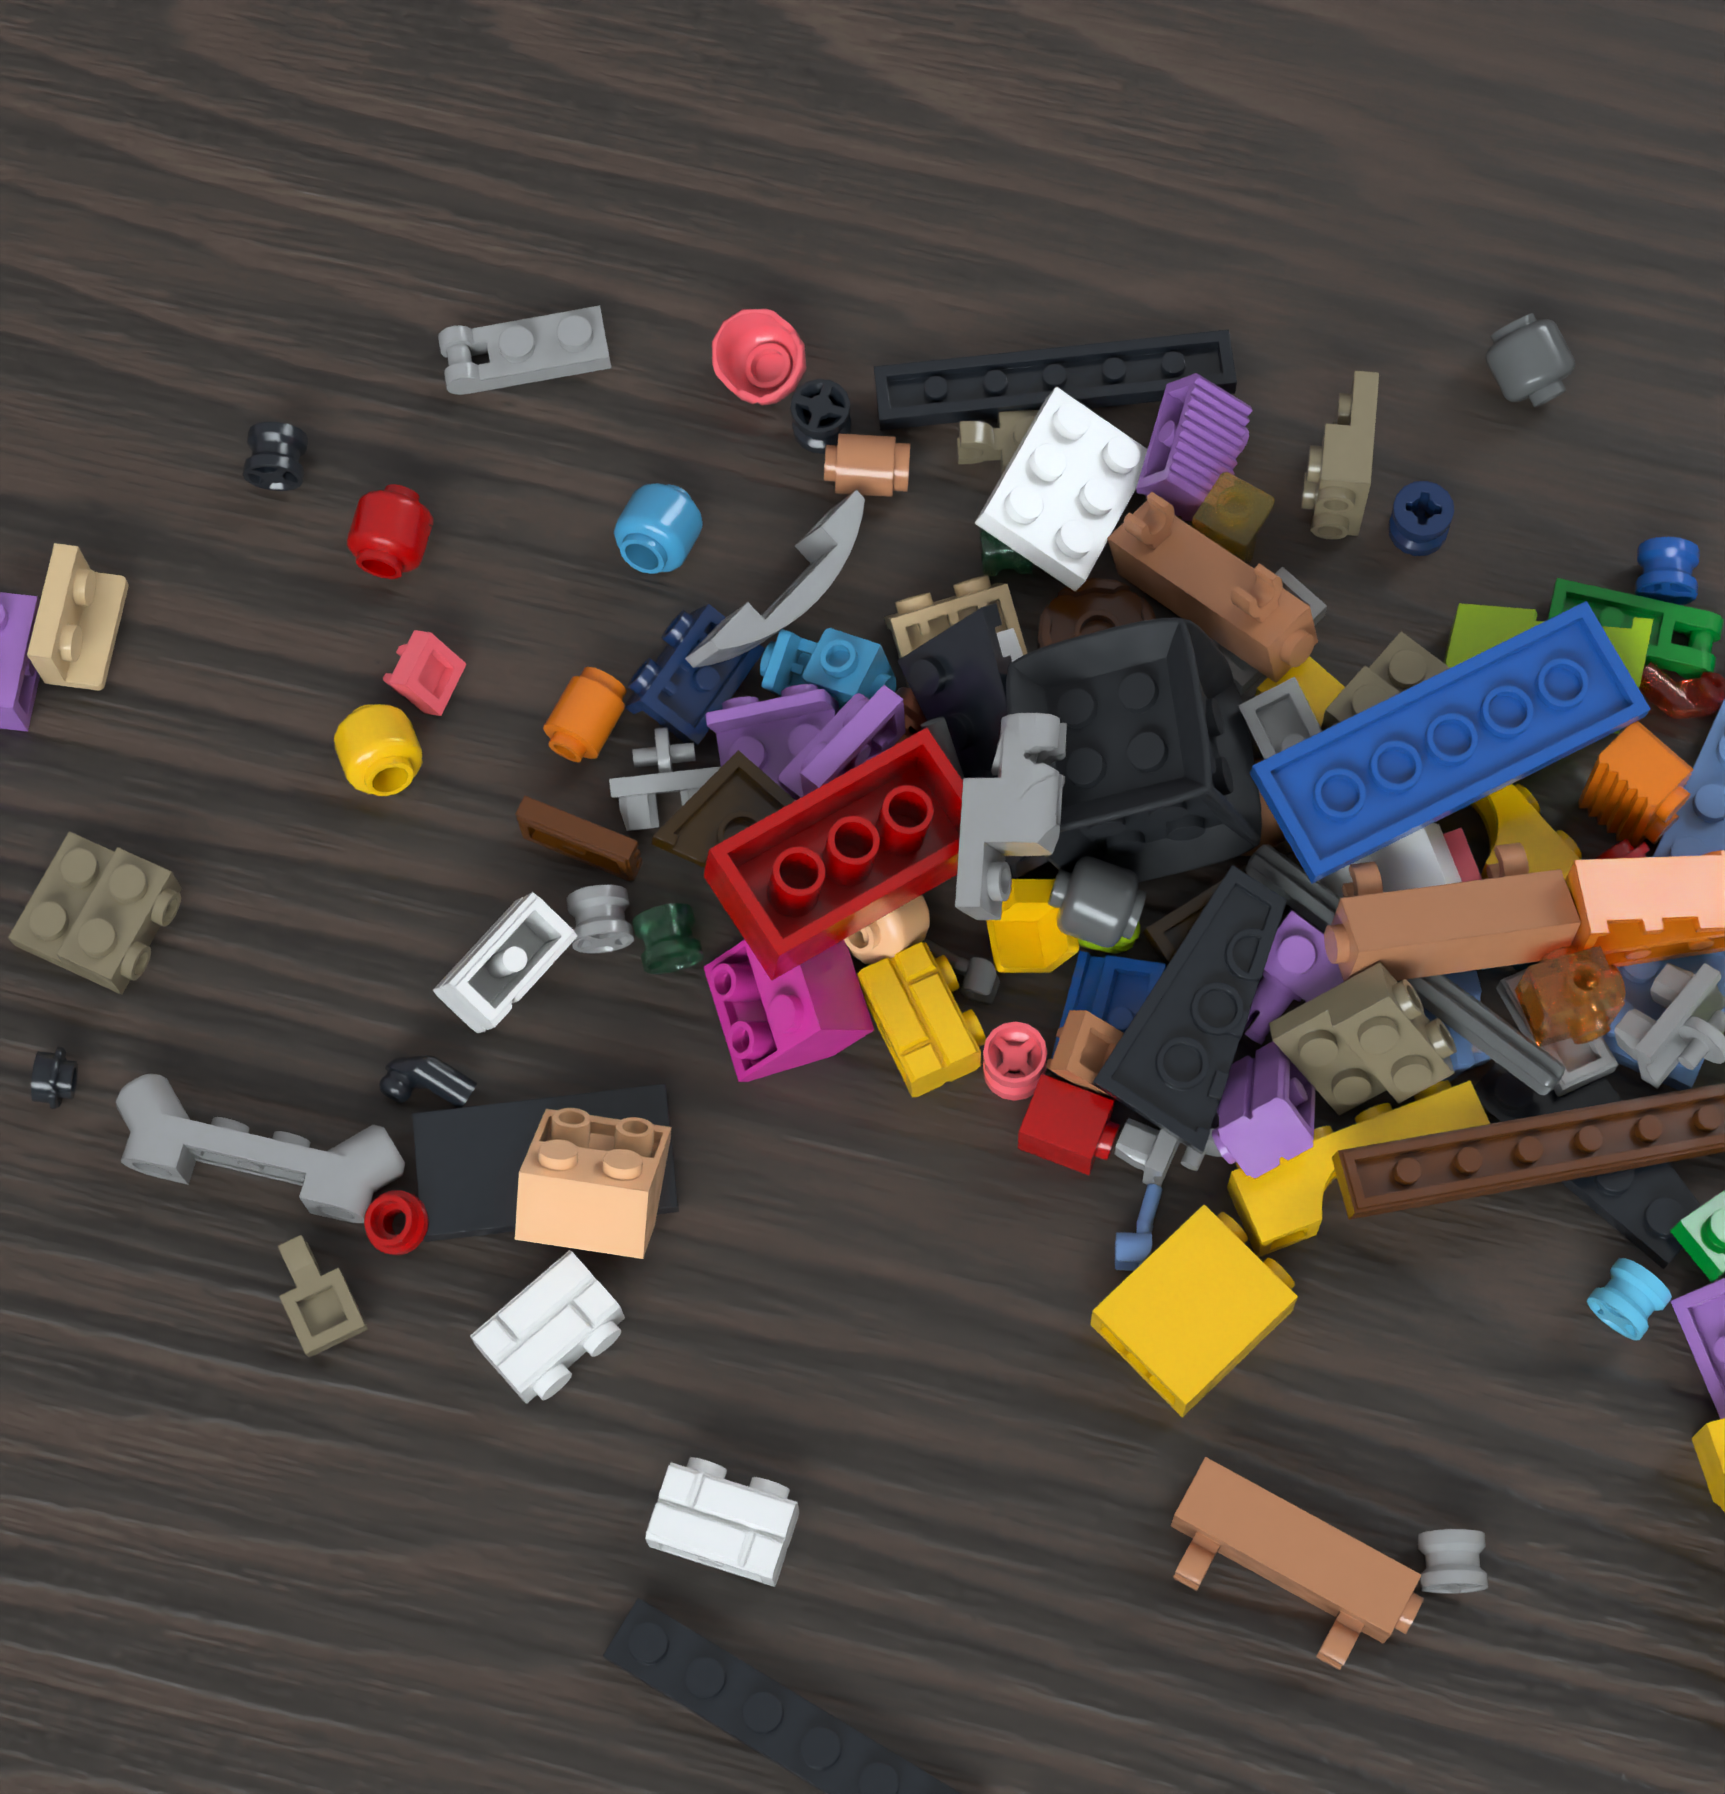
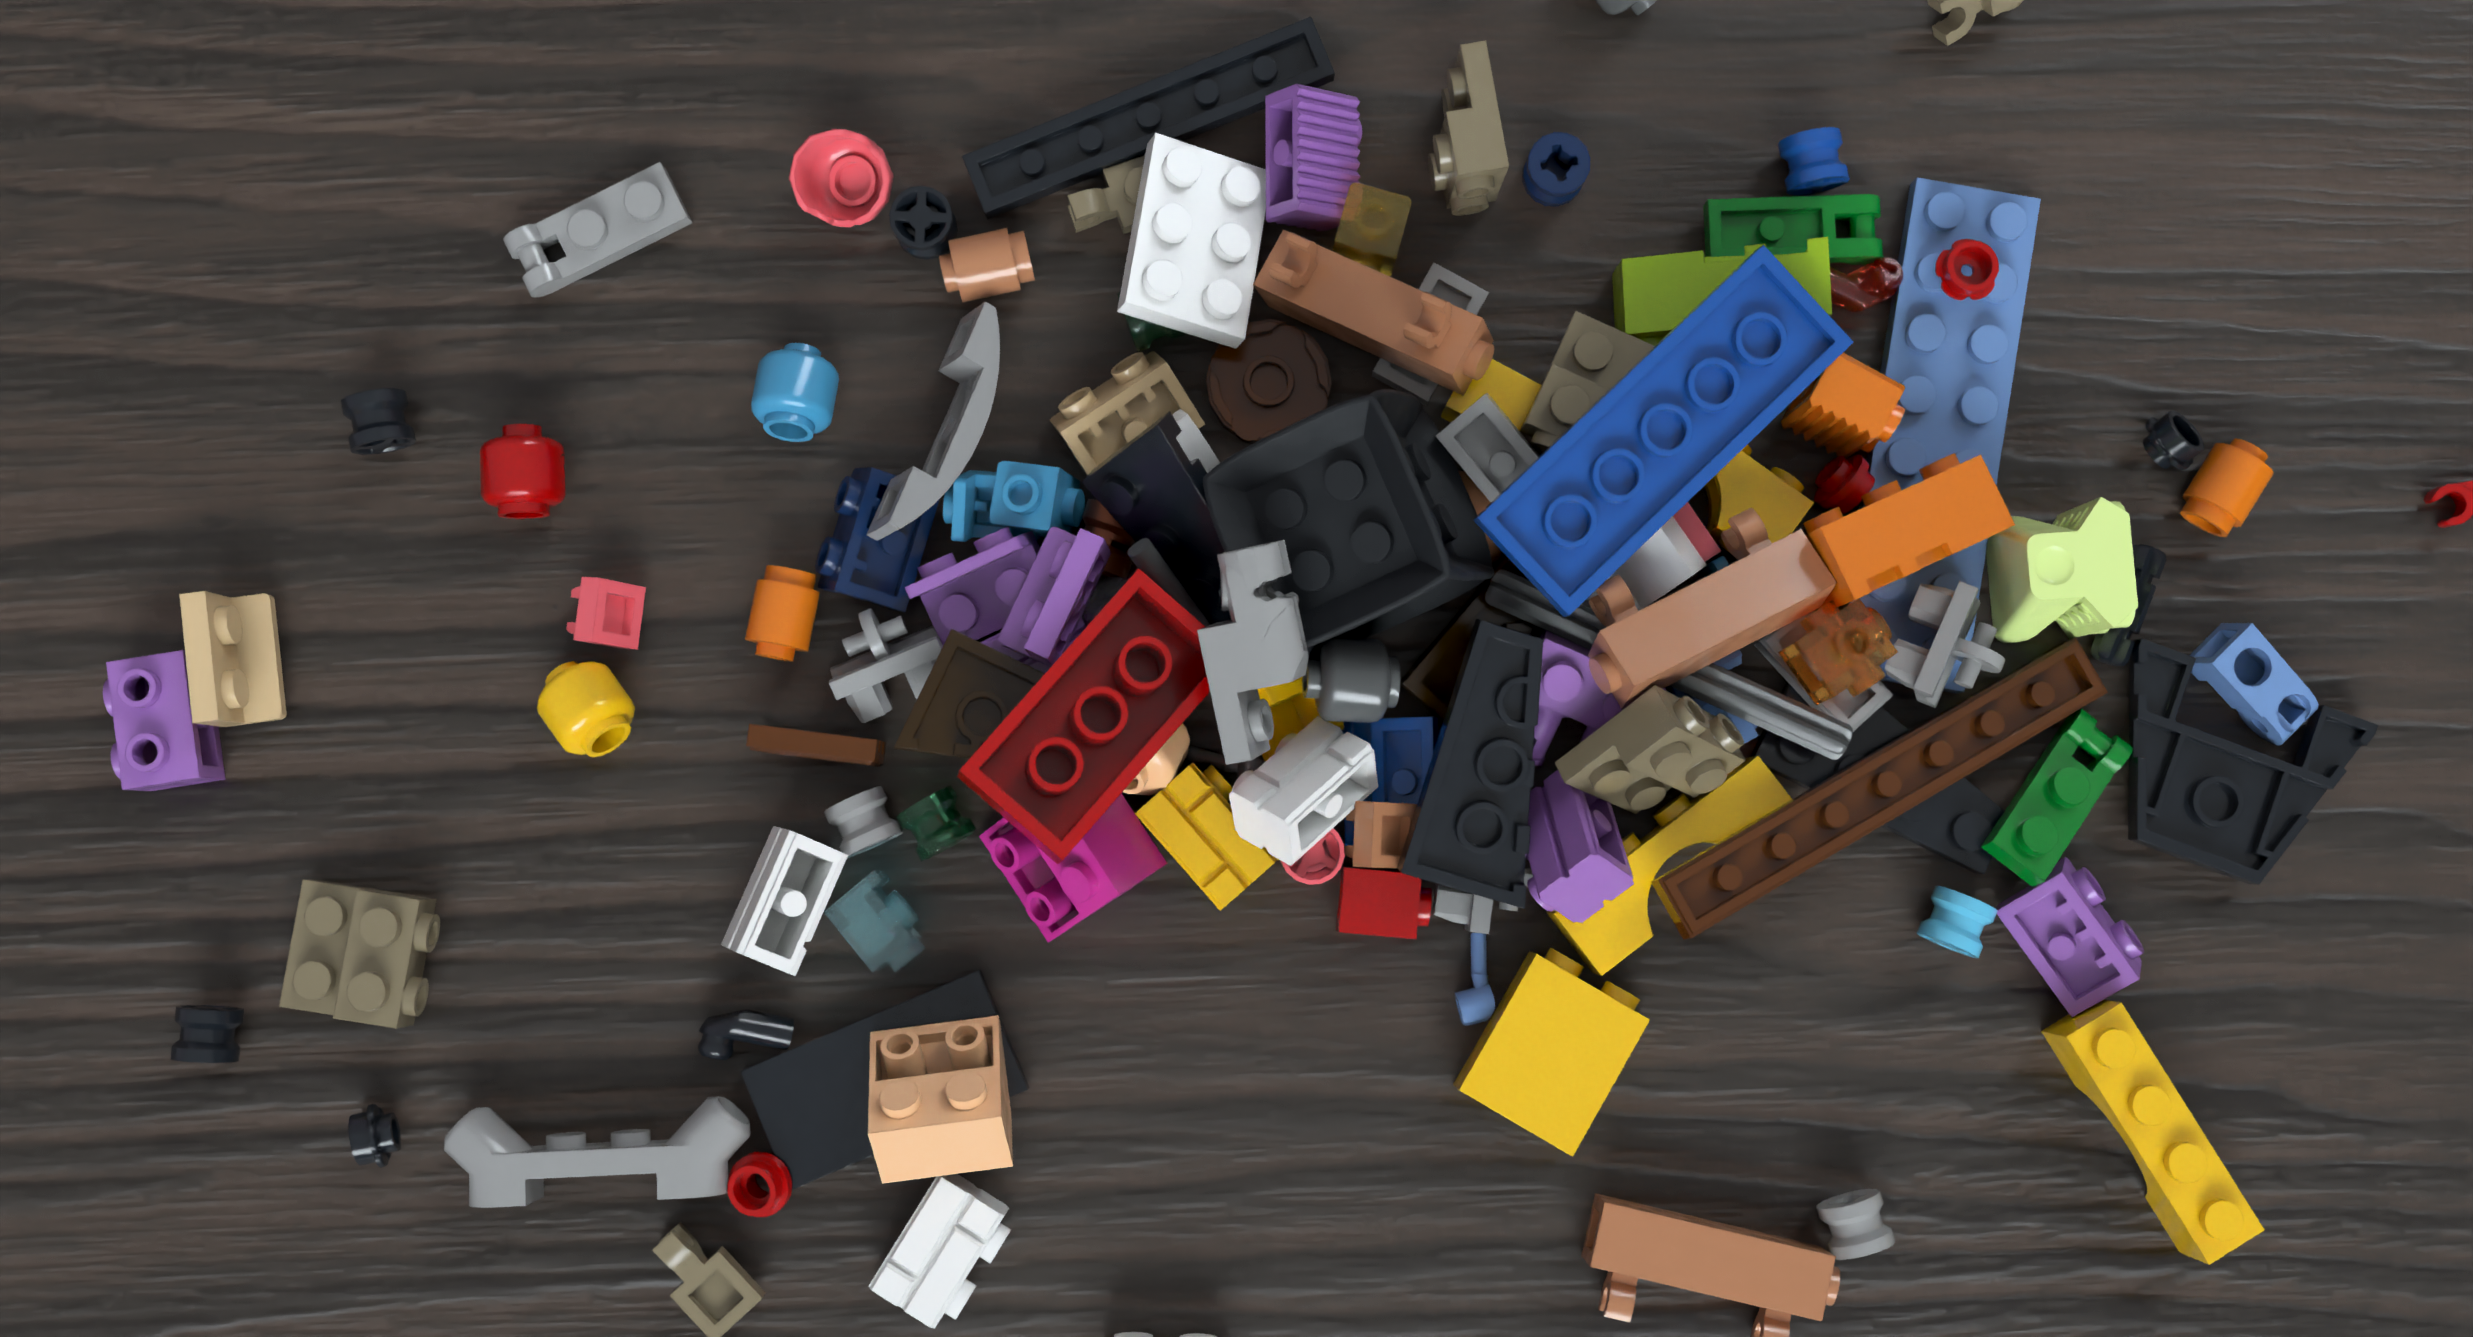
camera: 20 degrees left, 15 degrees up
none -> clear light blue brick [824,870,925,973]
none -> white brick [1229,716,1378,866]

